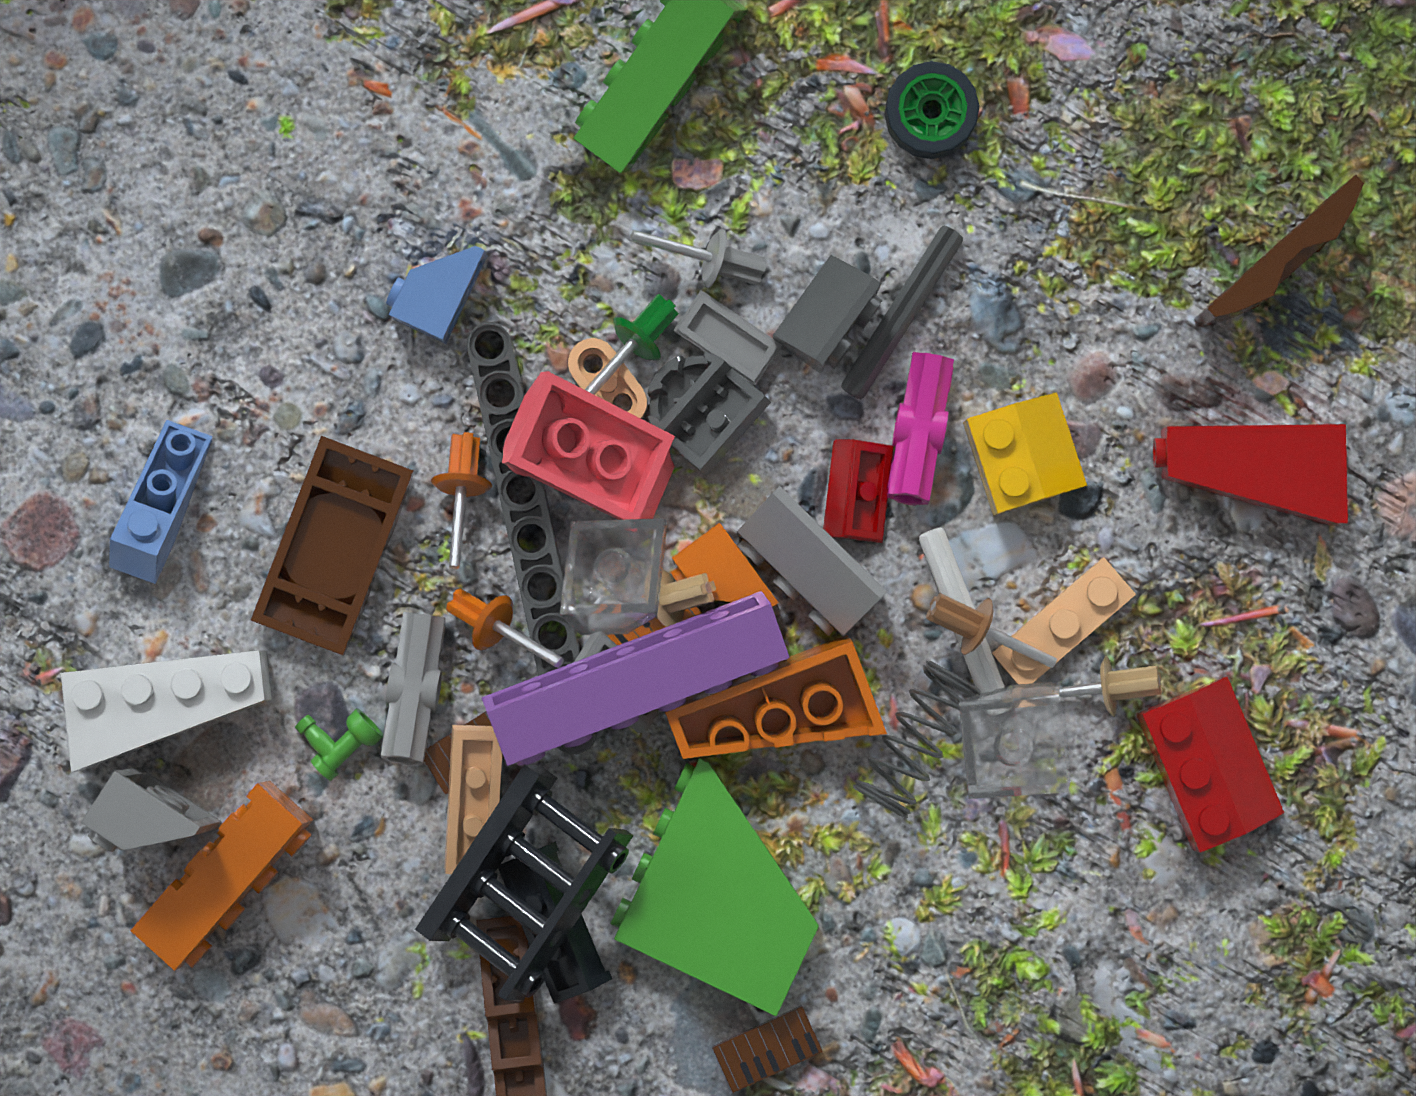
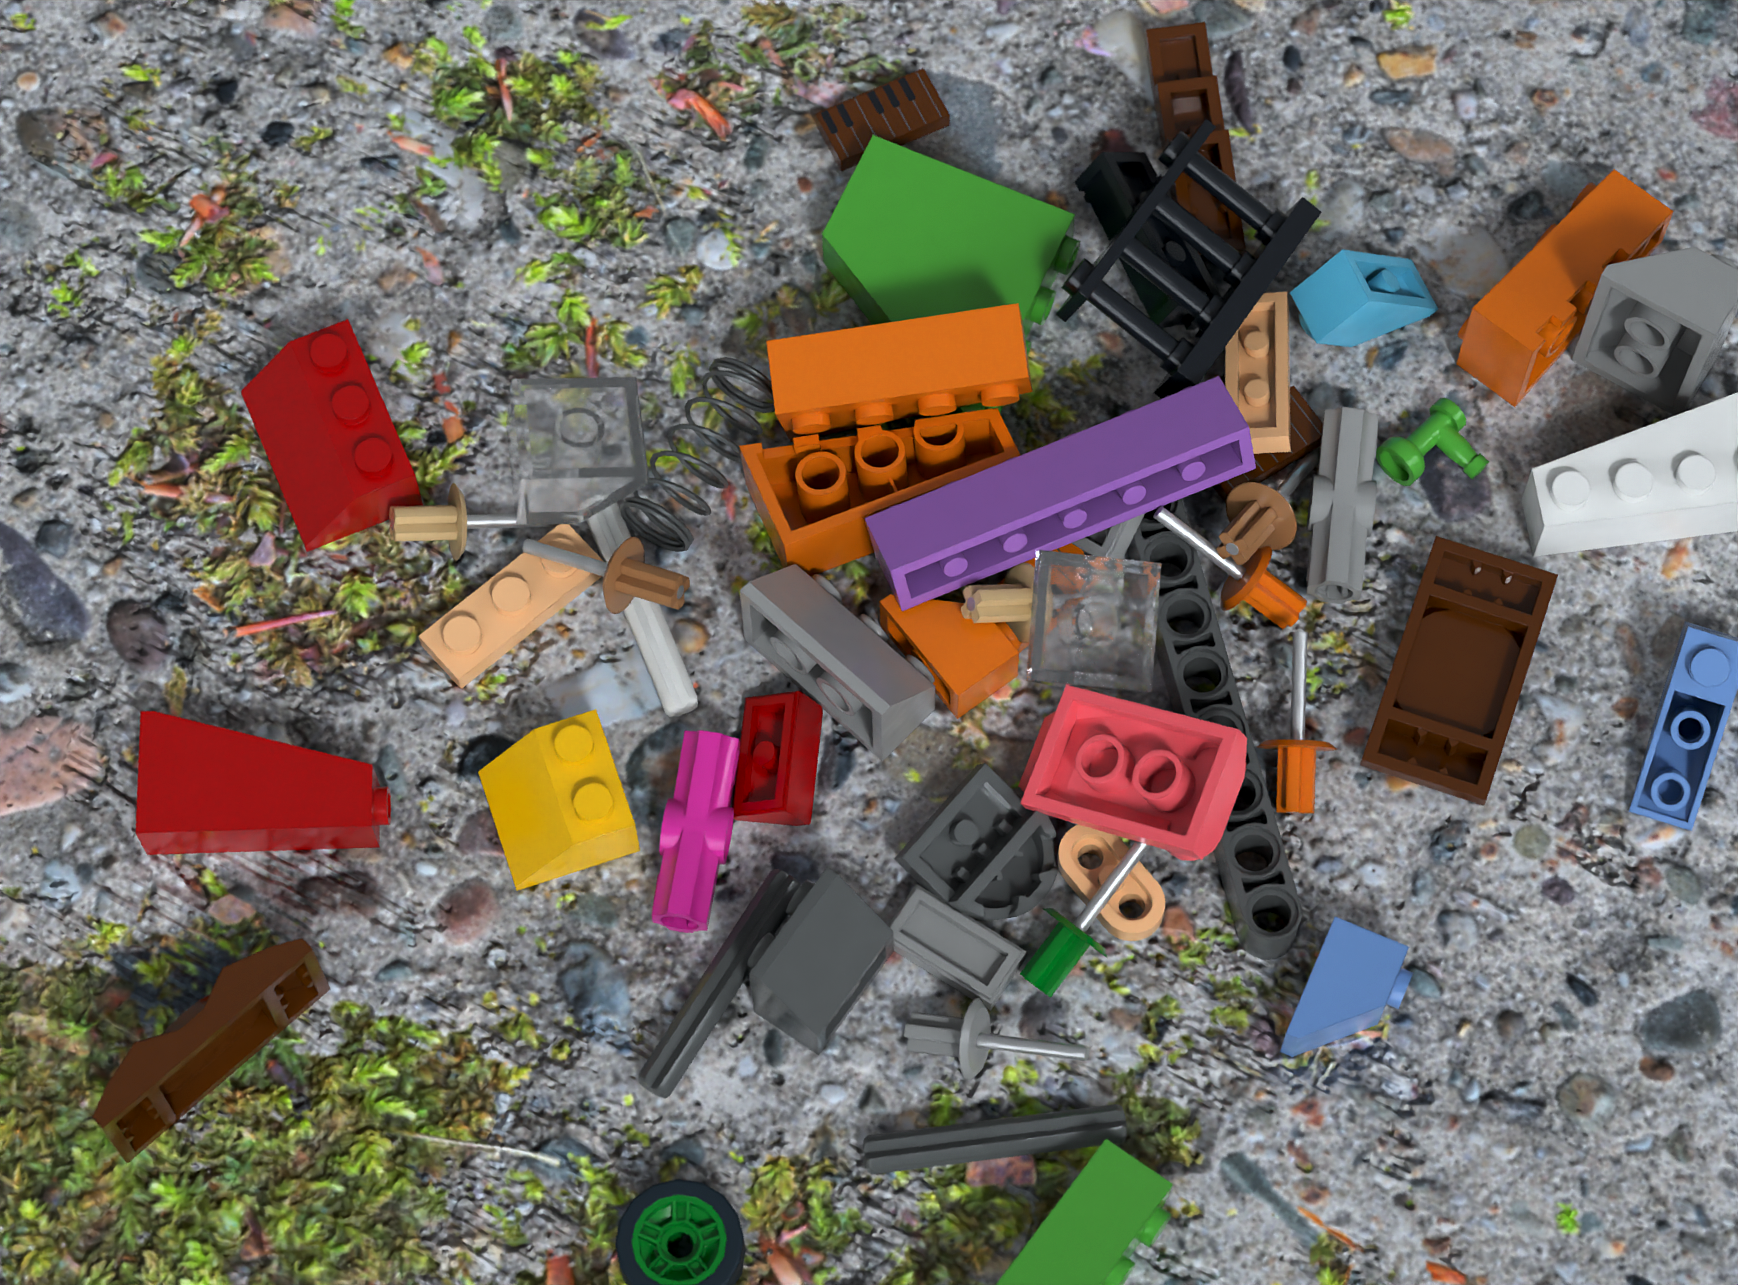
camera: 175 degrees right, 20 degrees down
none -> orange wedge [766,303,1033,442]
none -> dark grey axle [863,1104,1127,1174]
none -> medium nougat piece [1216,454,1318,565]
none -> medium azure slope [1290,249,1438,347]

